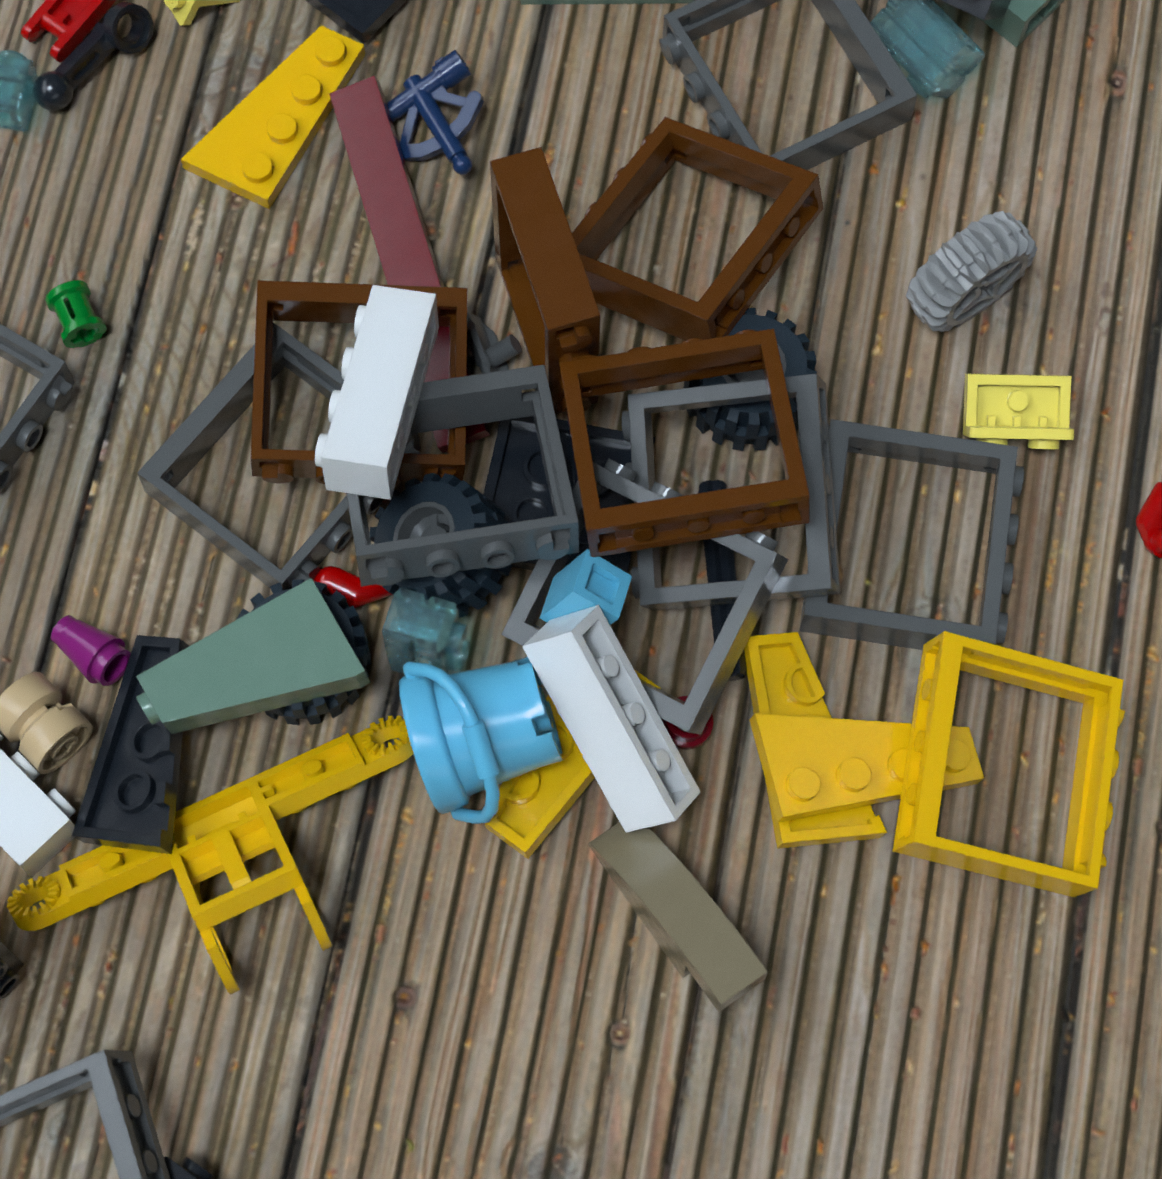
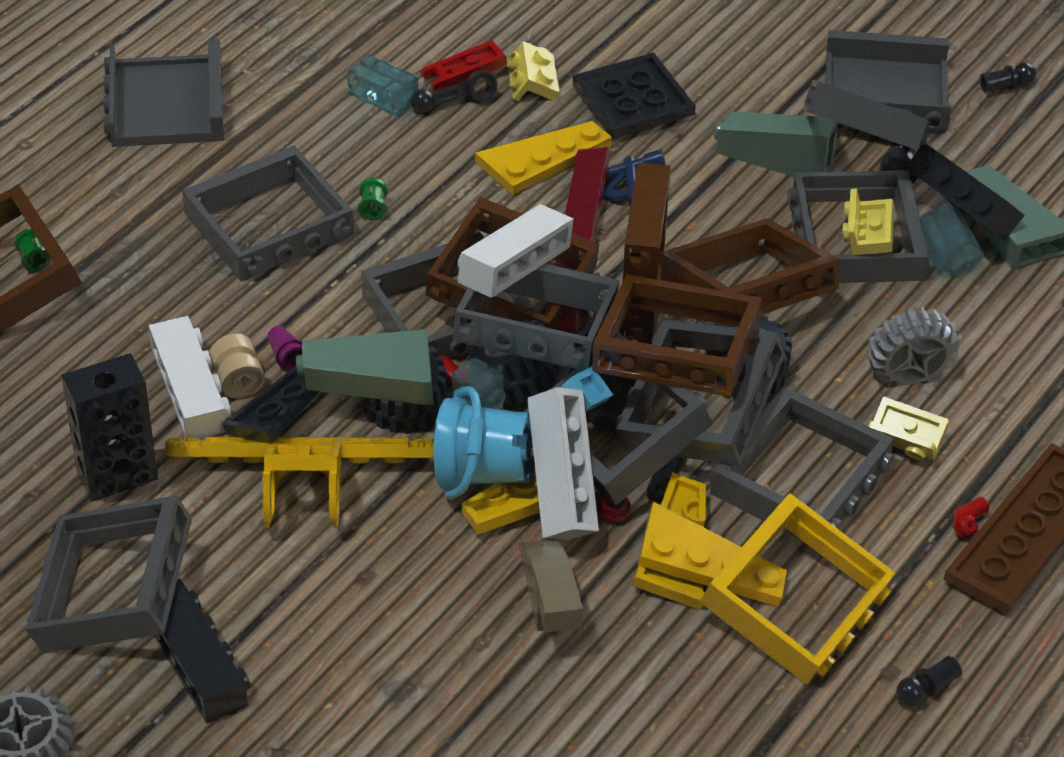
camera: 25 degrees right, 25 degrees down
none -> light yellow bracket [843,188,894,255]

